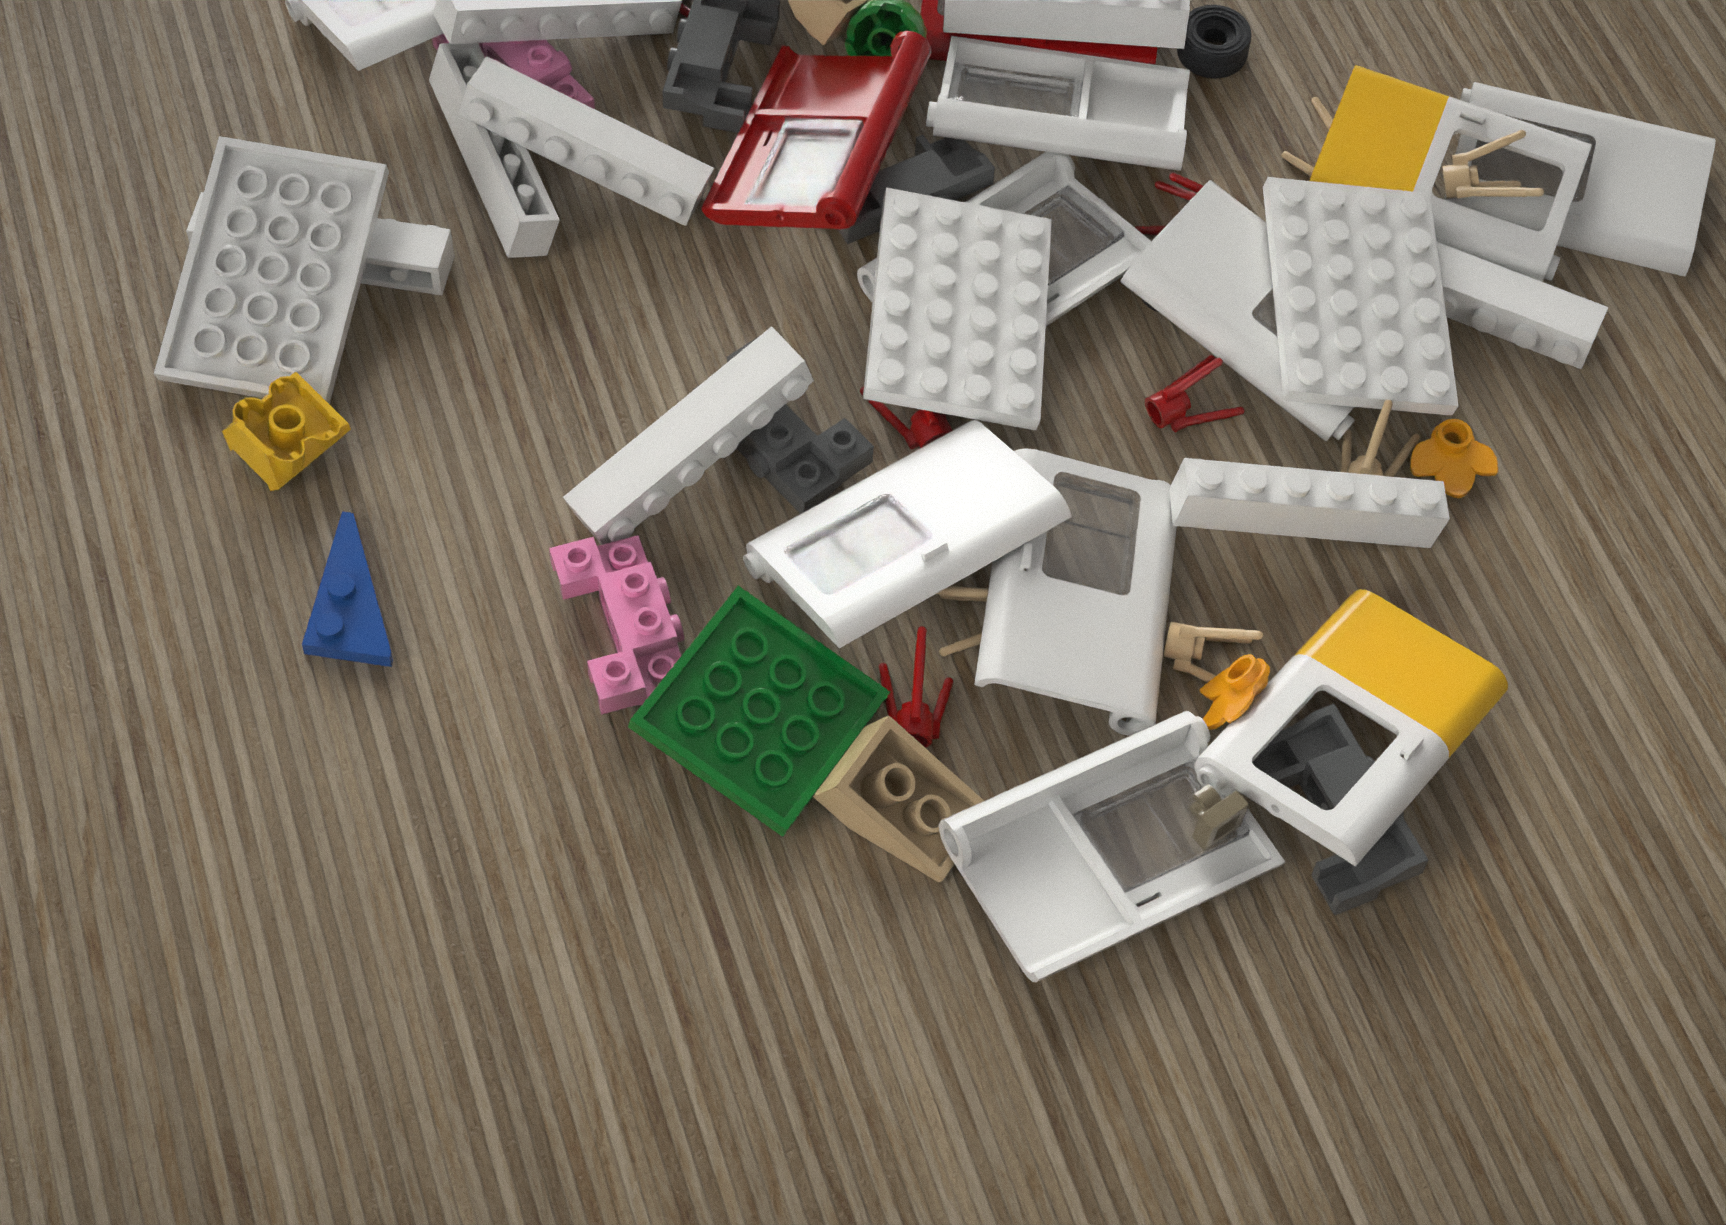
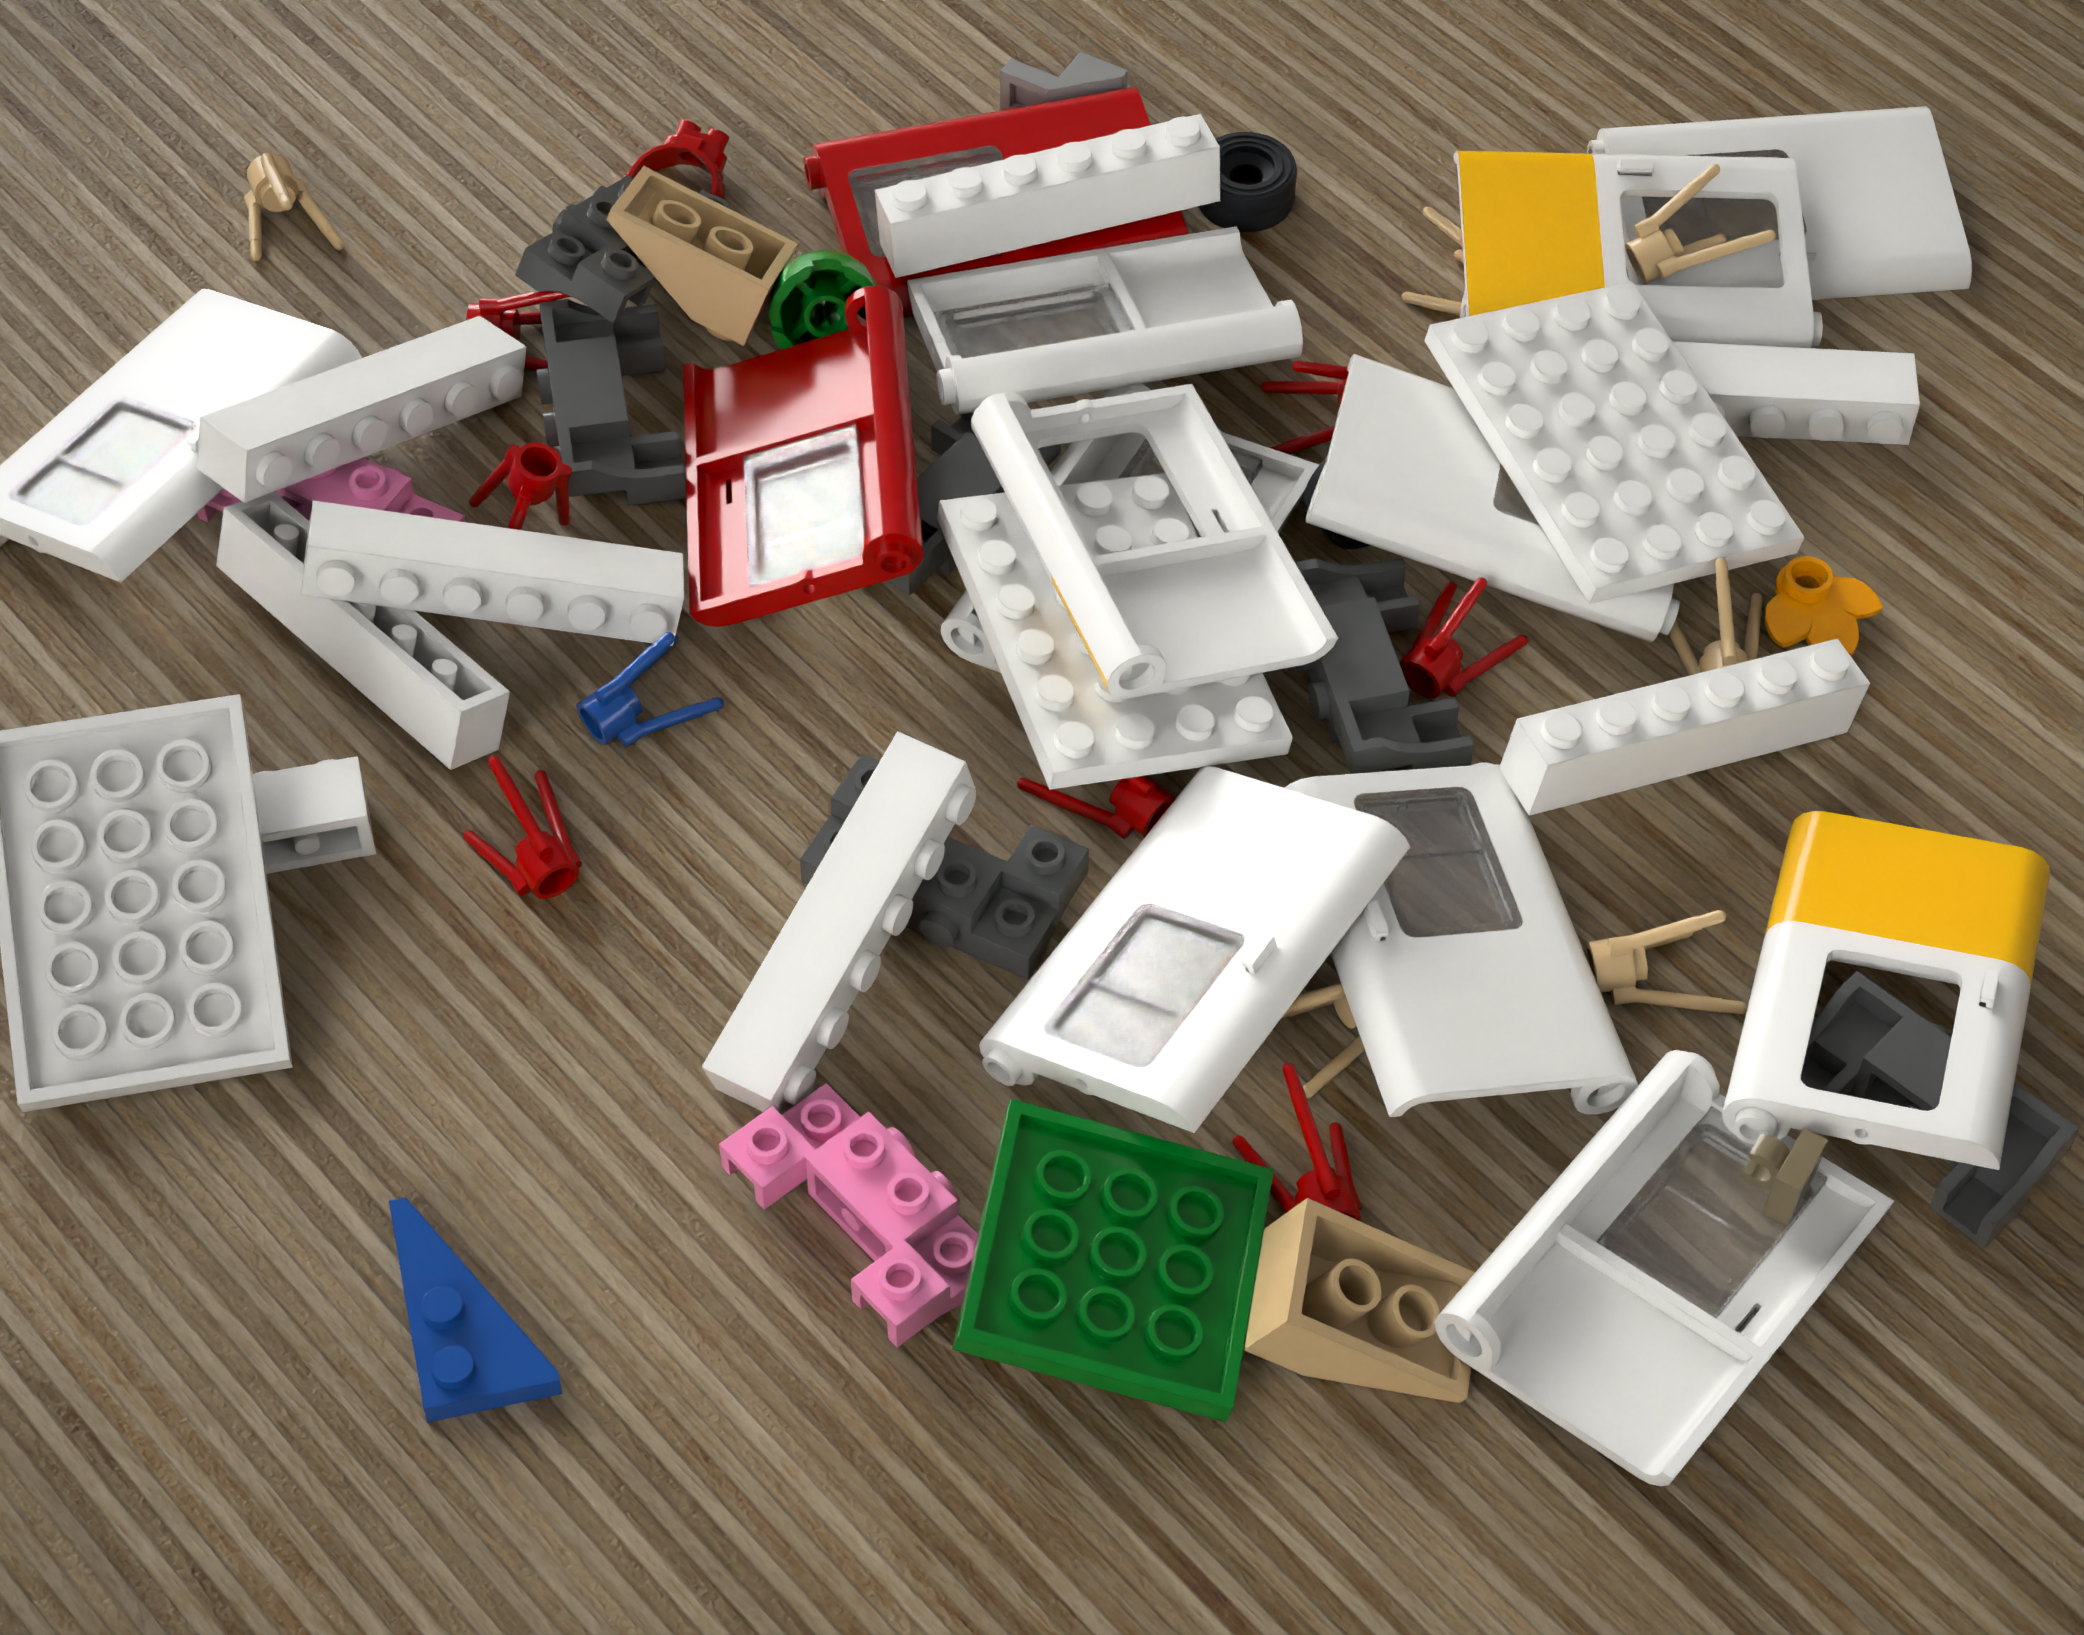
camera: 20 degrees left, 5 degrees down
yellow slope [222,372,351,491] -> none
light orange plate [1199,654,1270,730] -> none
none -> red plant [463,756,582,899]
none -> red plant [469,442,572,530]
none -> blue plant [576,632,724,748]
none -> white piece [971,384,1338,699]
none -> dark grey bracket [1295,558,1474,774]

